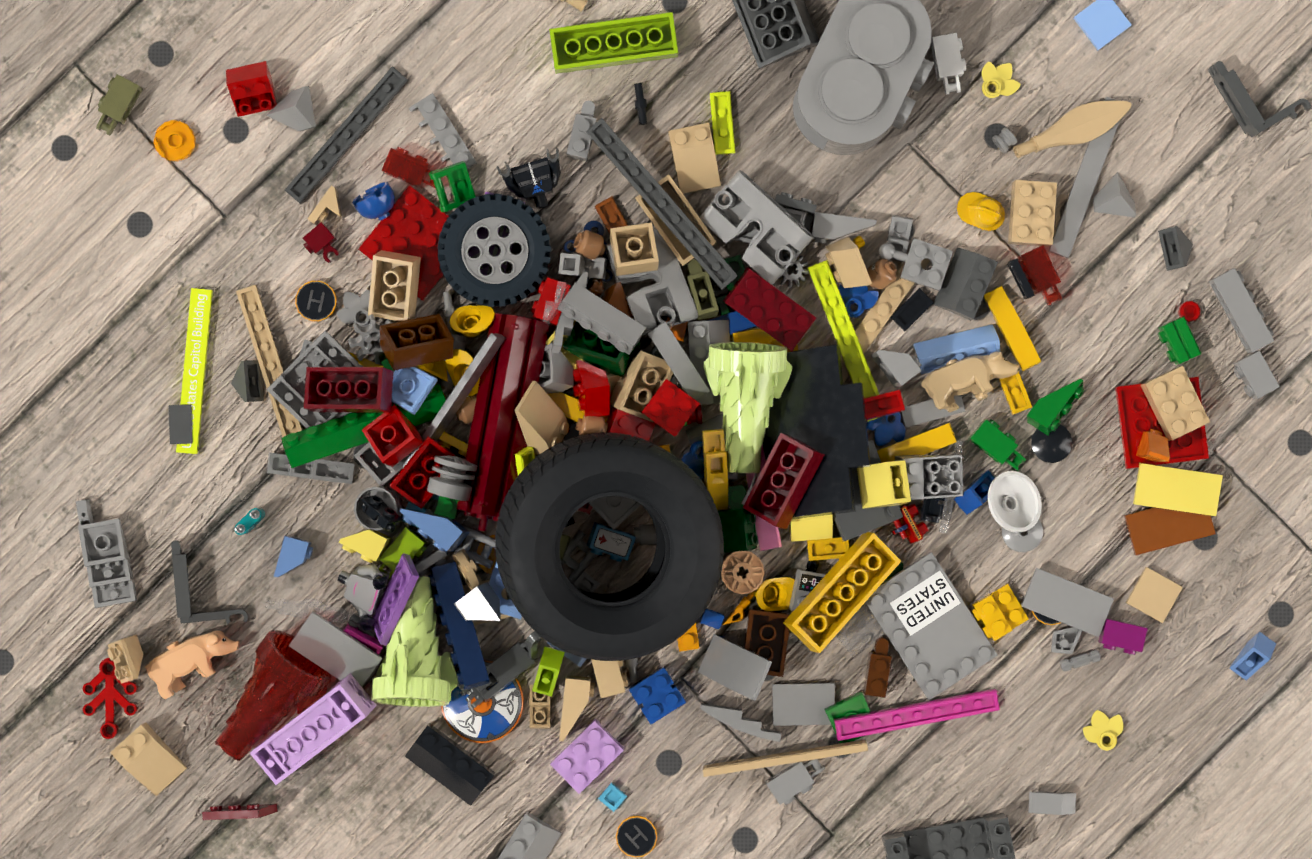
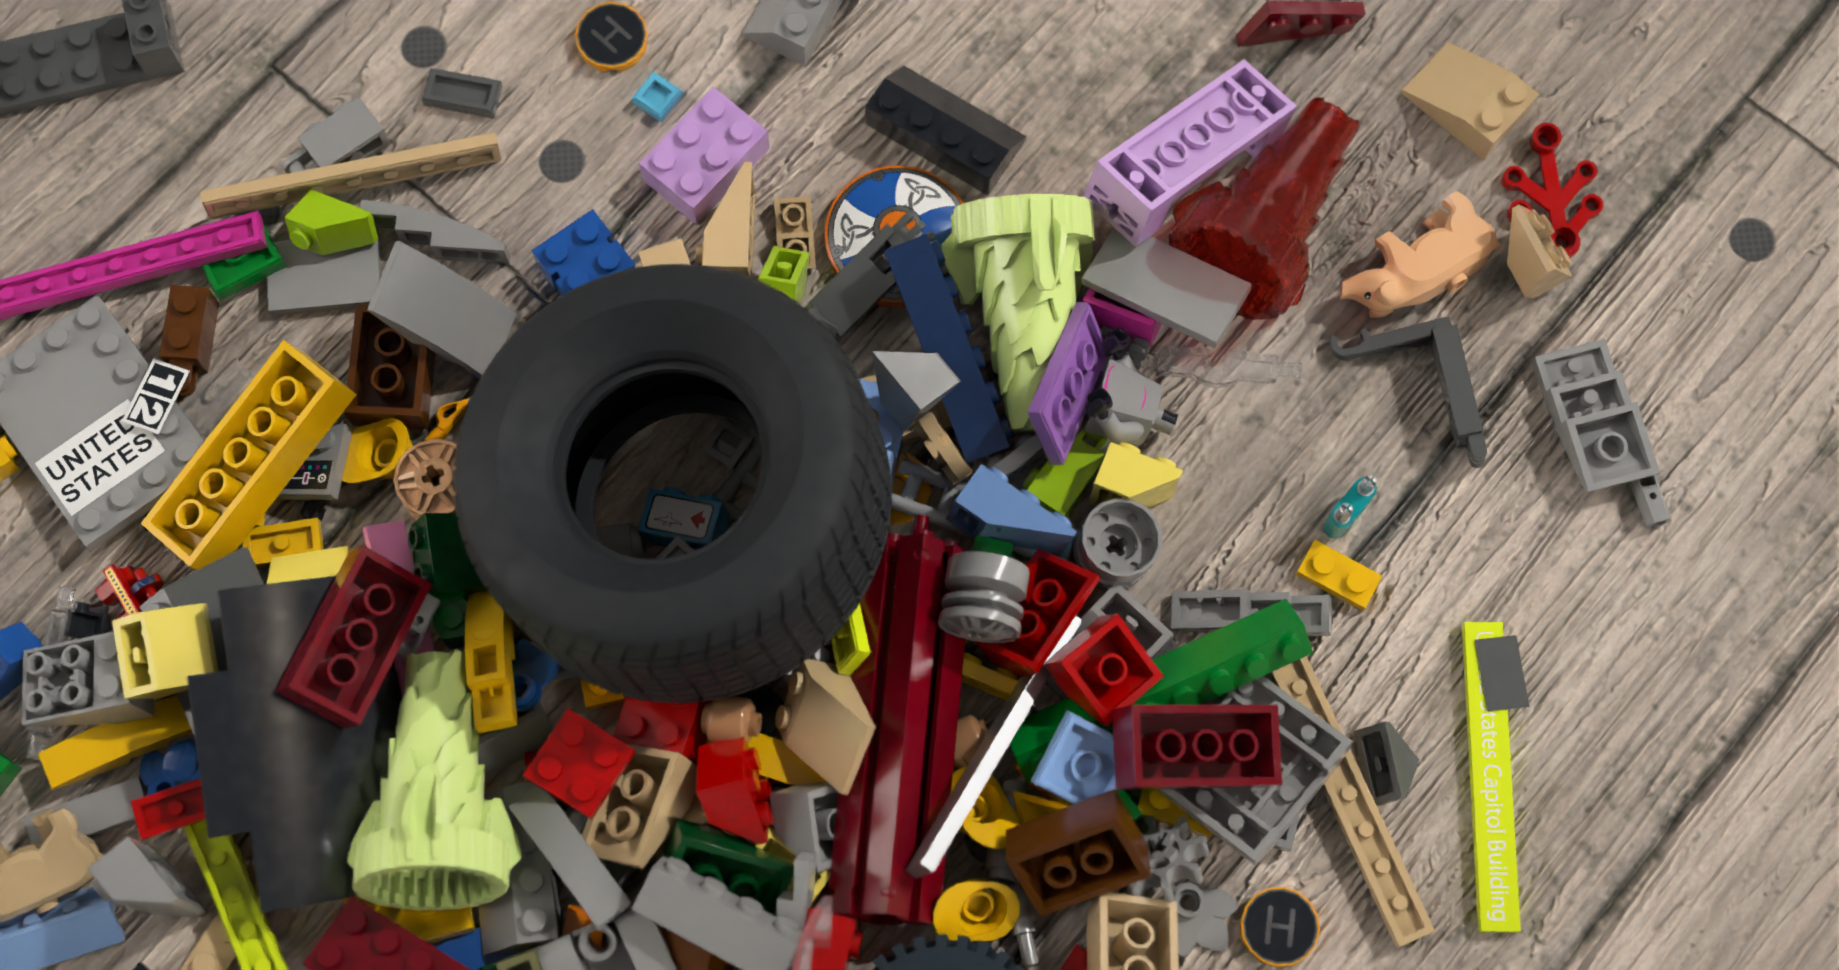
camera: 175 degrees right, 15 degrees down
medium blue slope [274,536,313,577] -> none
black hinge [361,495,403,533] -> none
none -> sticker [122,358,190,434]
none -> lime slope [284,189,379,255]
none -> dark grey tile [422,68,503,118]
none -> yellow plate [1295,540,1382,611]

